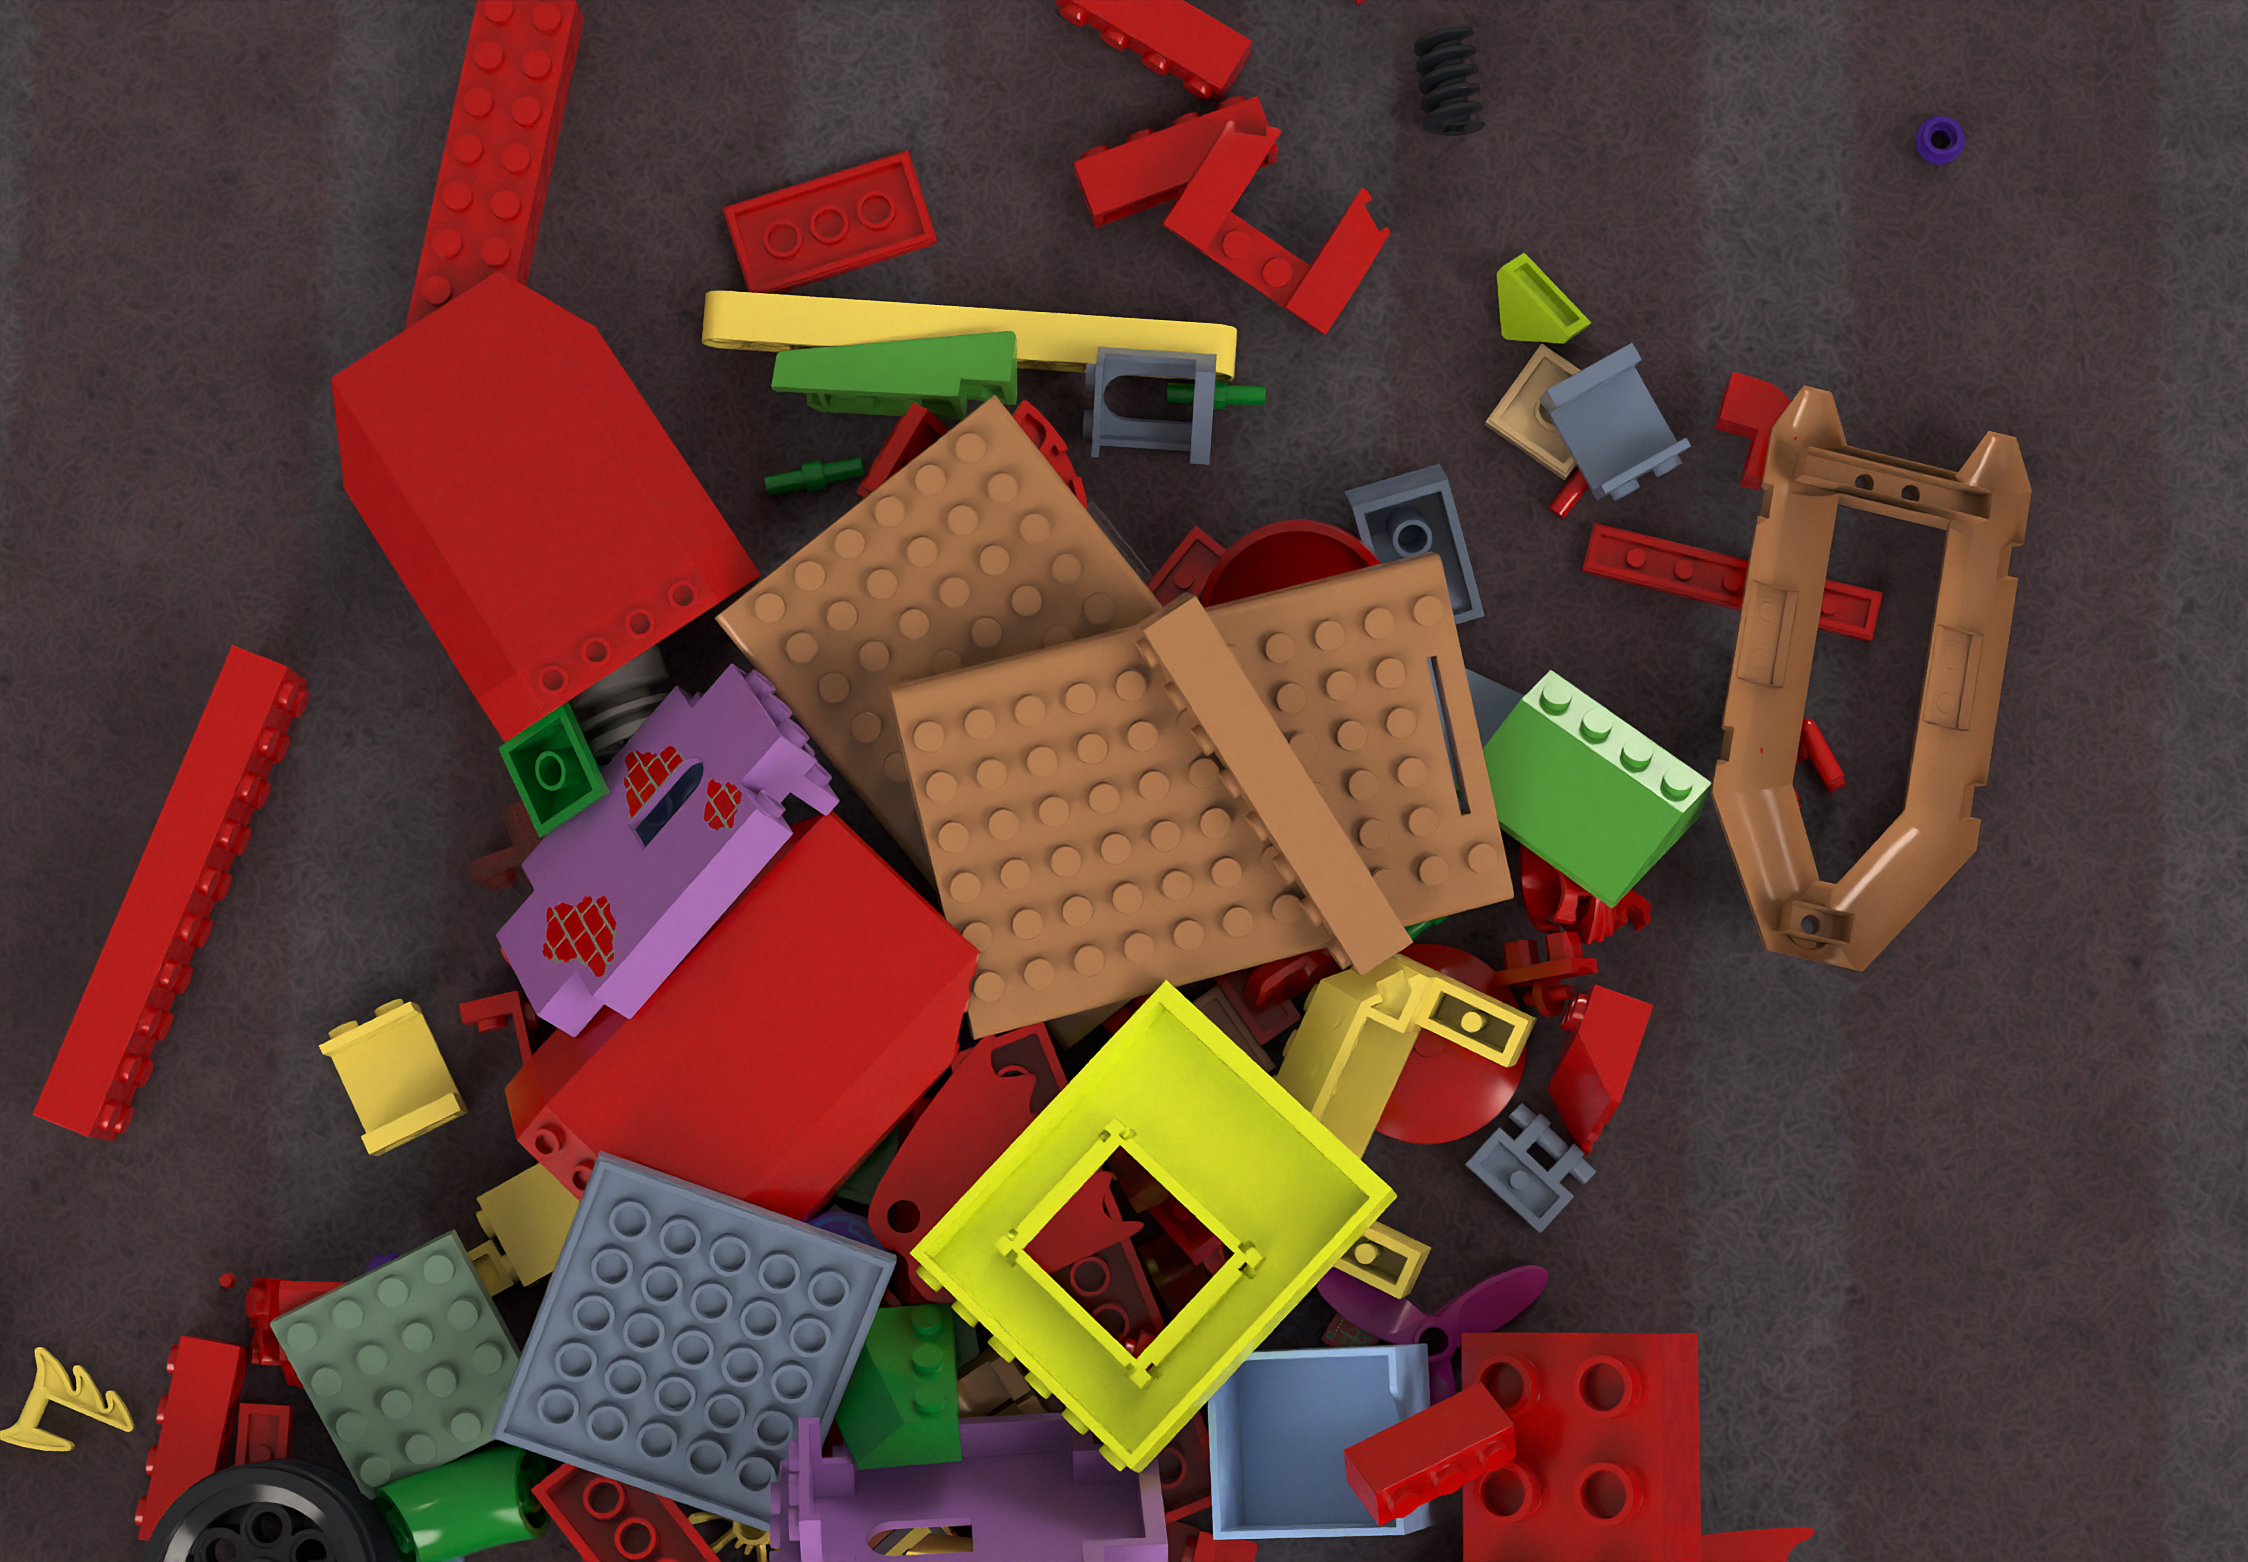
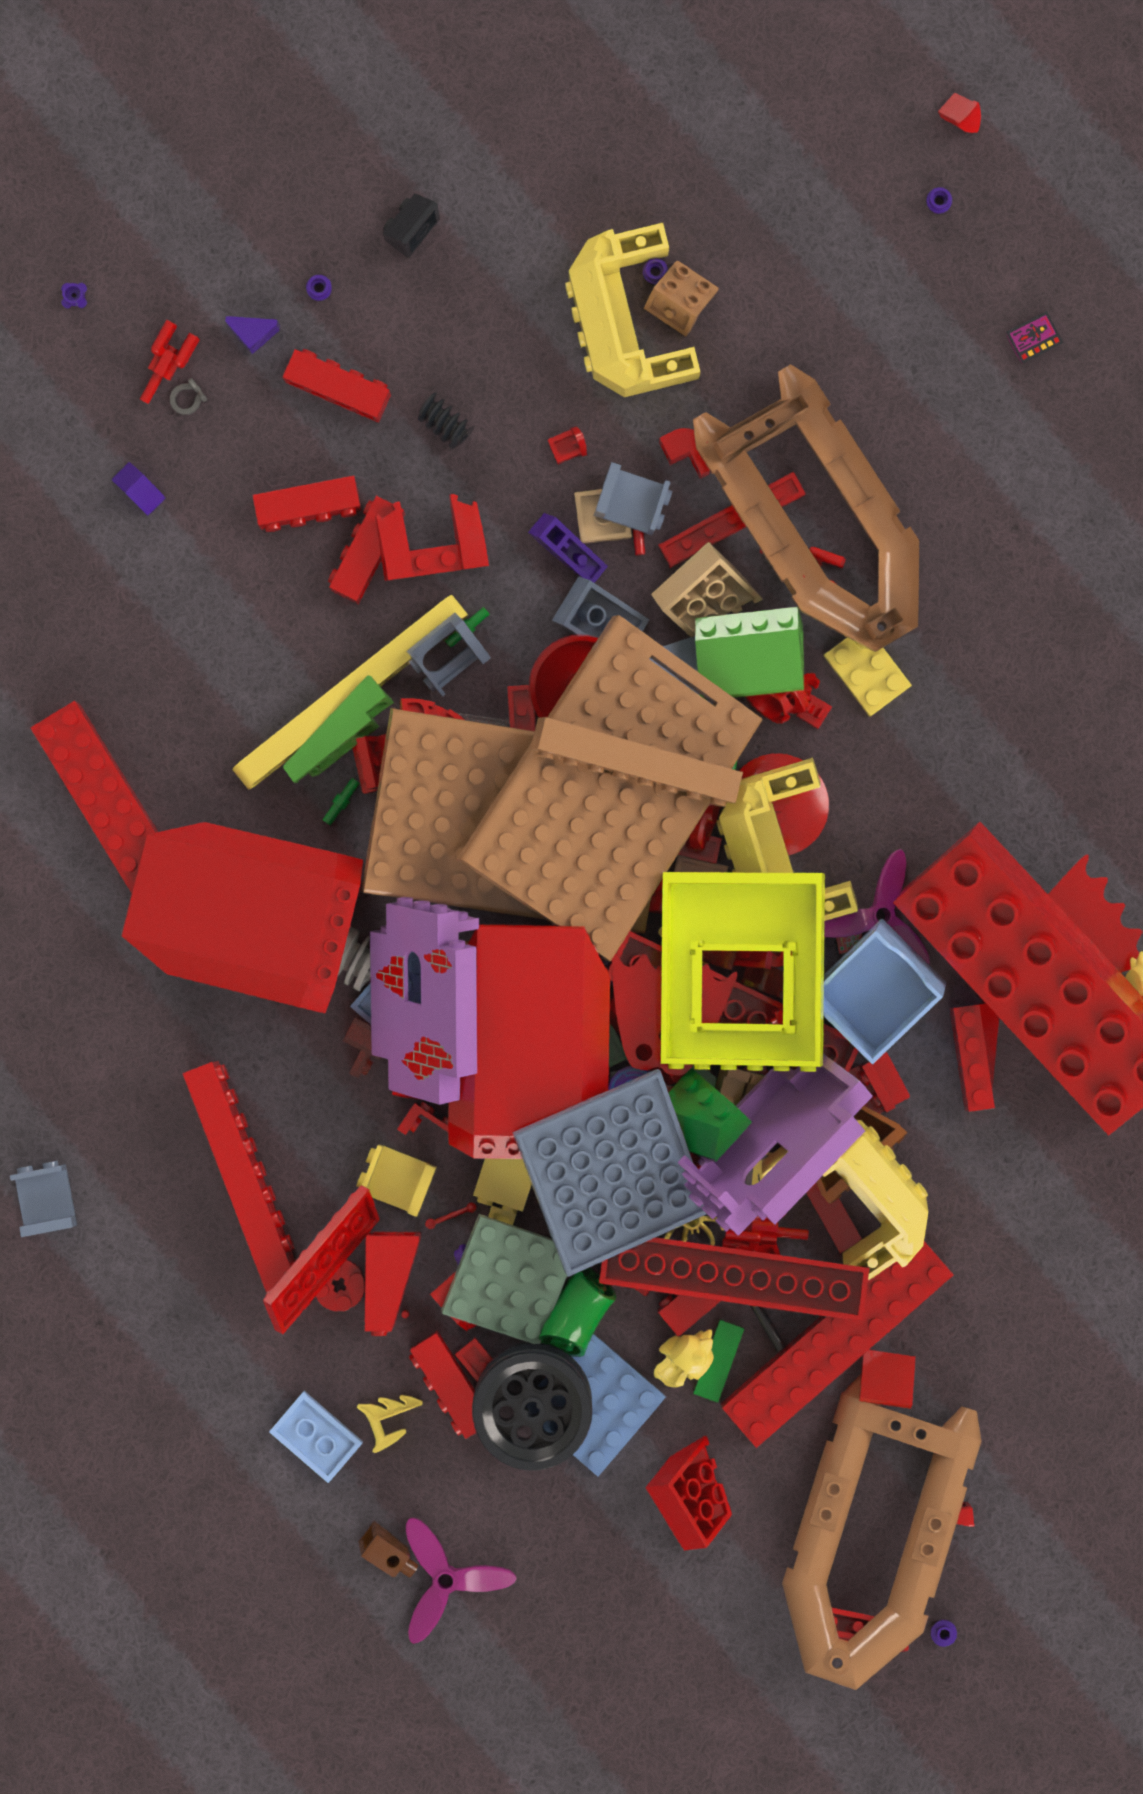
camera: 45 degrees left, 5 degrees up
red plate [245,1277,291,1366] -> none
green slope [498,702,610,838] -> none
red tile [722,150,938,294] -> none
red brick [1344,1382,1516,1526] -> none
sand blue plate [1464,1103,1596,1234] -> none
red hips [1493,931,1598,1018] -> none
lime slope [1497,253,1591,344] -> none
red wedge [1547,985,1654,1157] -> none
none -> red plate [263,1185,380,1334]
none -> red plate [316,1259,365,1311]
none -> red slope [365,1232,422,1336]
none -> red hinge [425,1202,477,1229]
none -> dark purple slope [528,513,608,583]
none -> red tile [547,426,587,465]
none -> light yellow wedge [565,223,700,397]
none -> medium nougat bracket [644,261,718,337]
none -> tan wedge [651,542,763,637]
none -> red tile [796,694,832,729]
none -> light yellow plate [824,638,912,717]

